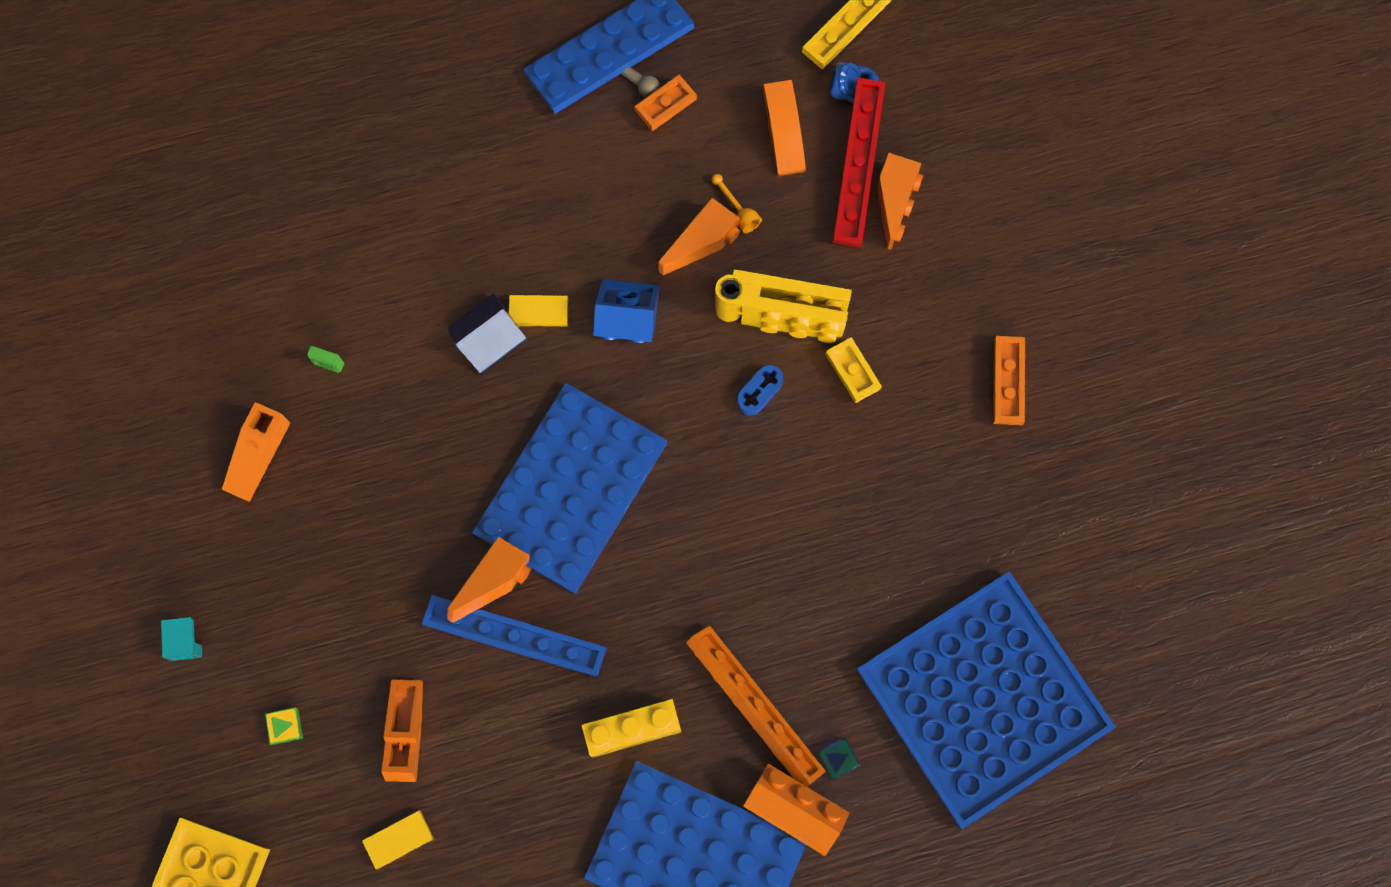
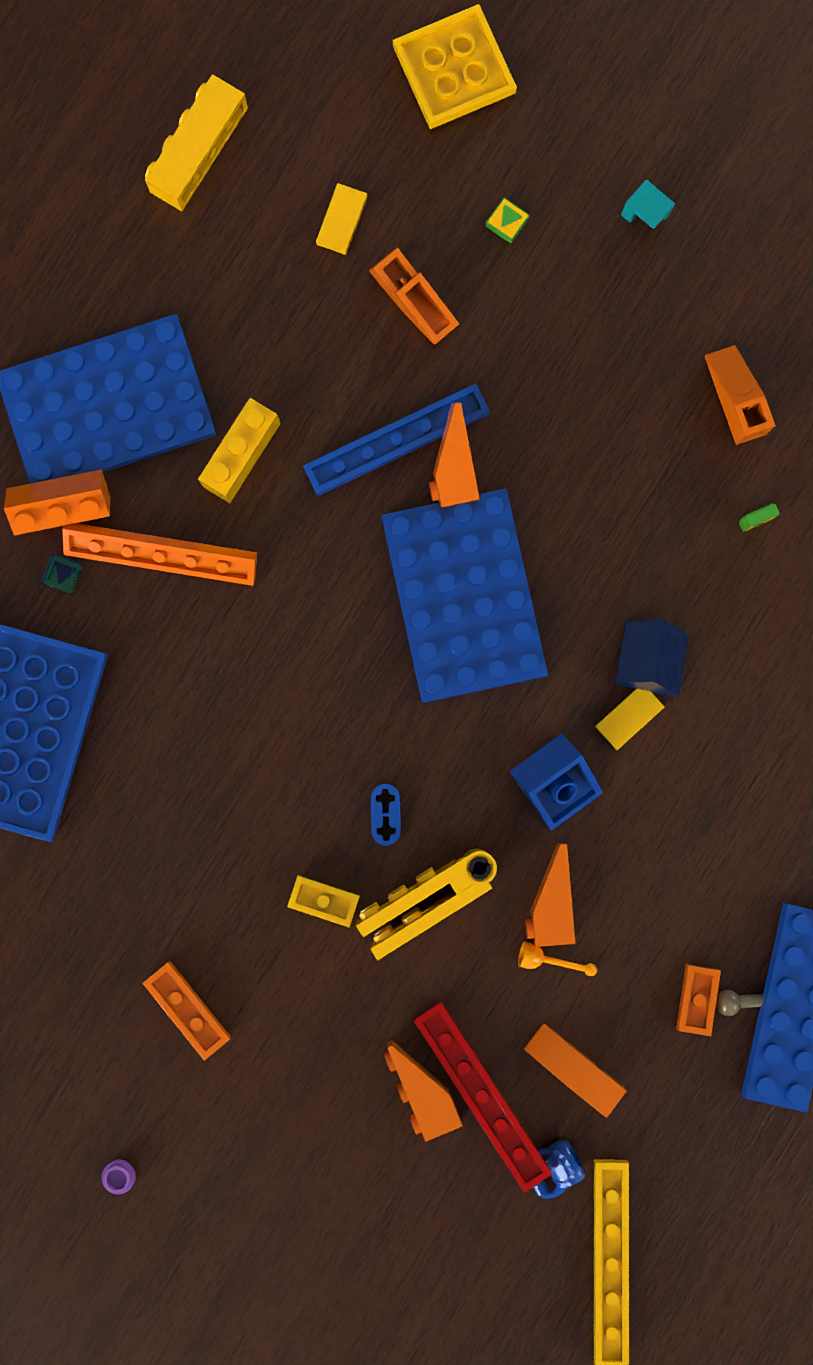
camera: 135 degrees right, 10 degrees up
none -> medium lavender plate [102,1159,136,1194]

